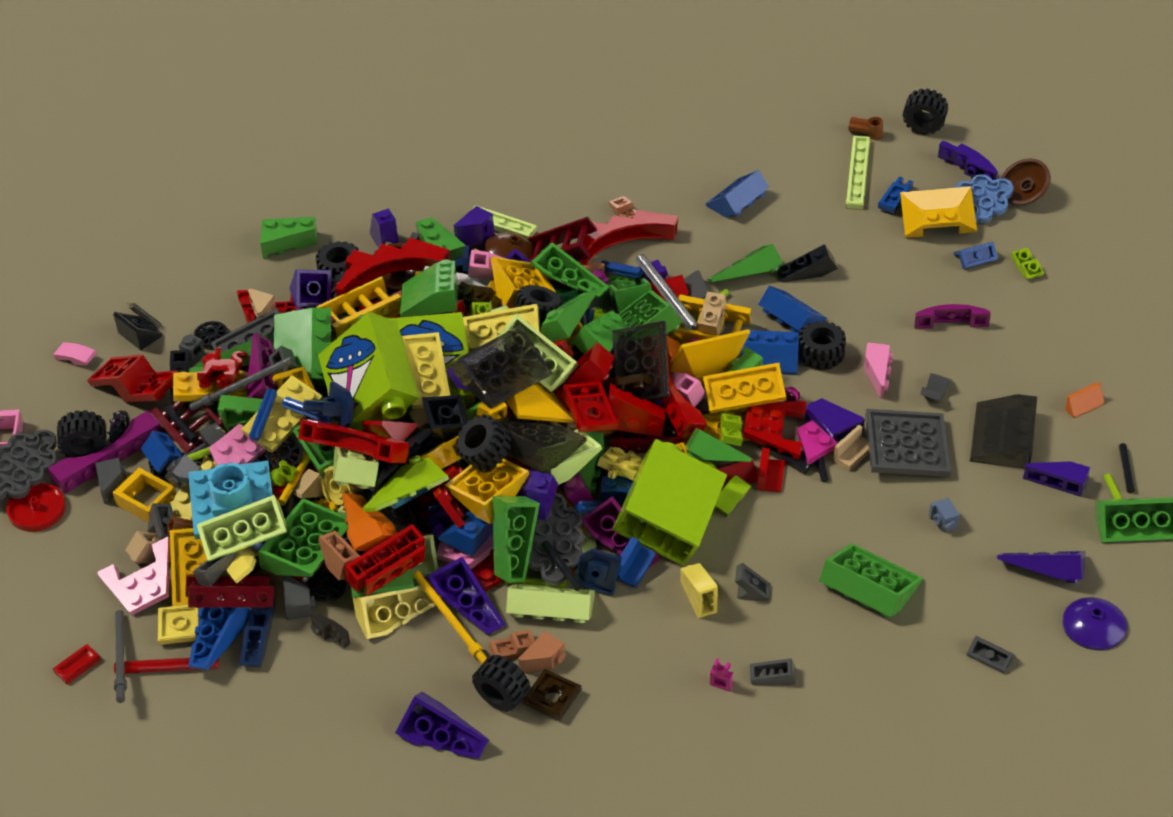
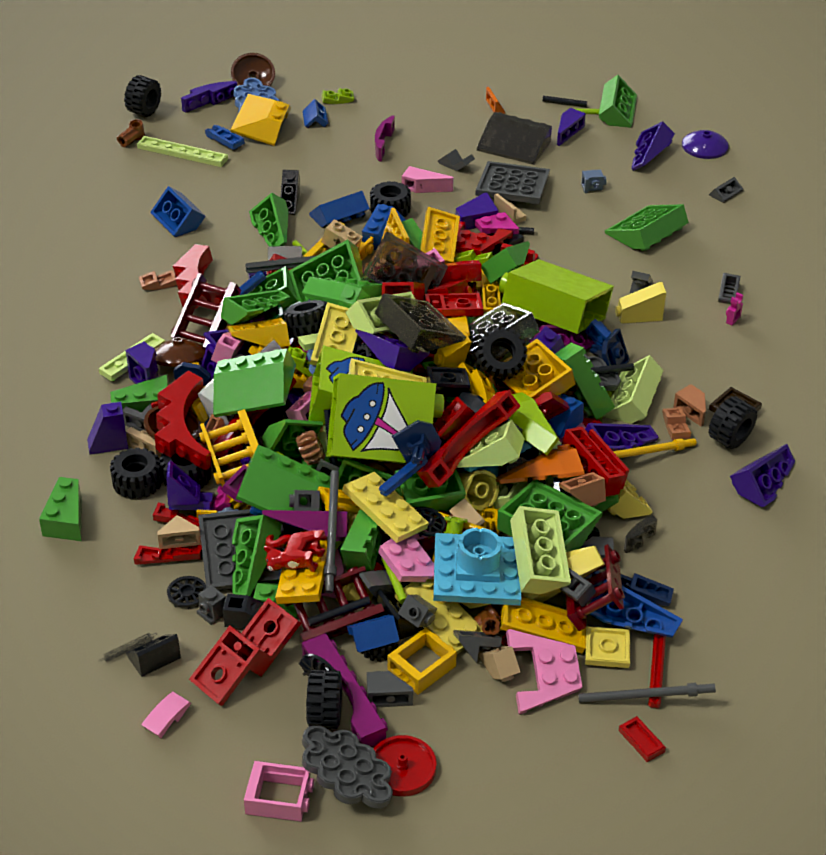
camera: 80 degrees left, 5 degrees down
blue axle [249,388,277,442] -> none

